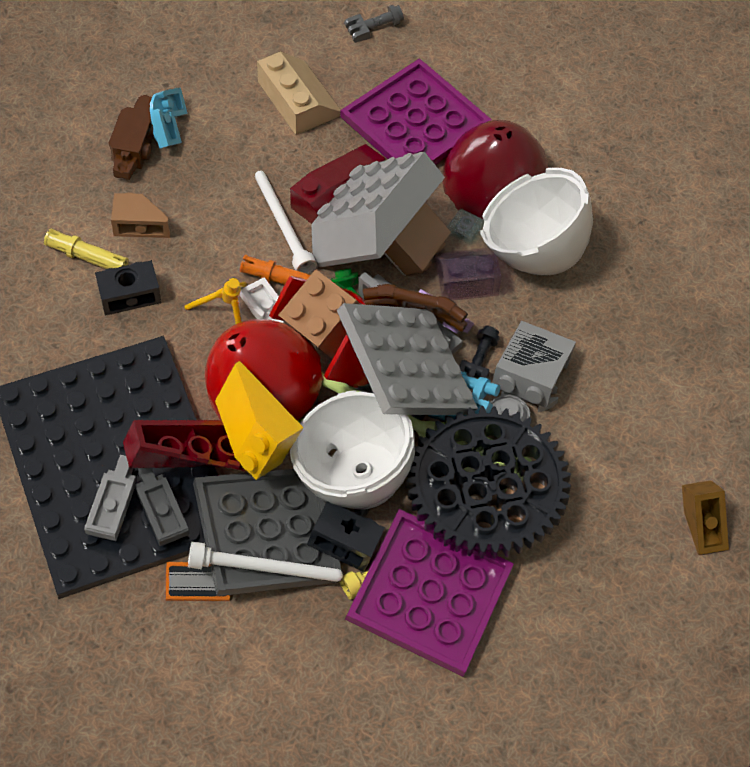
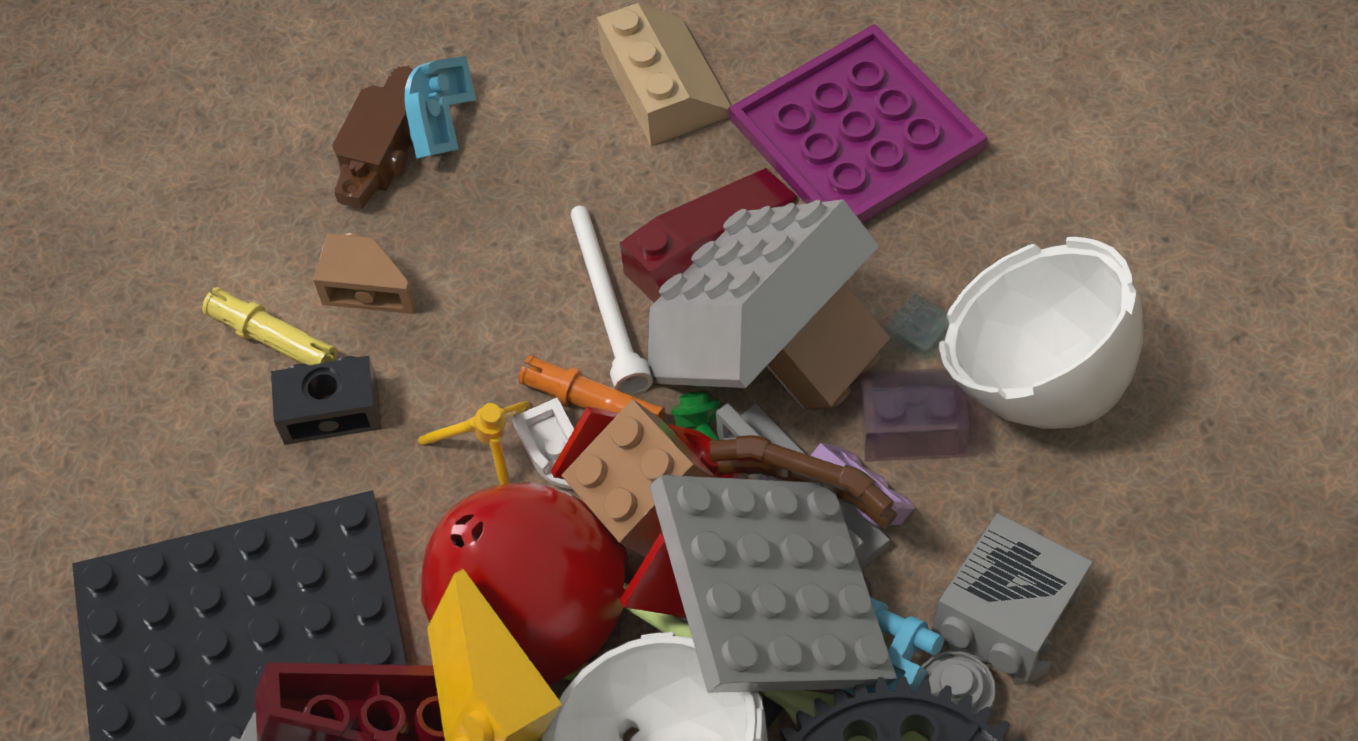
camera: 15 degrees right, 0 degrees up
dark red piece [442,120,549,223] -> none
black hinge [459,325,500,378] -> none

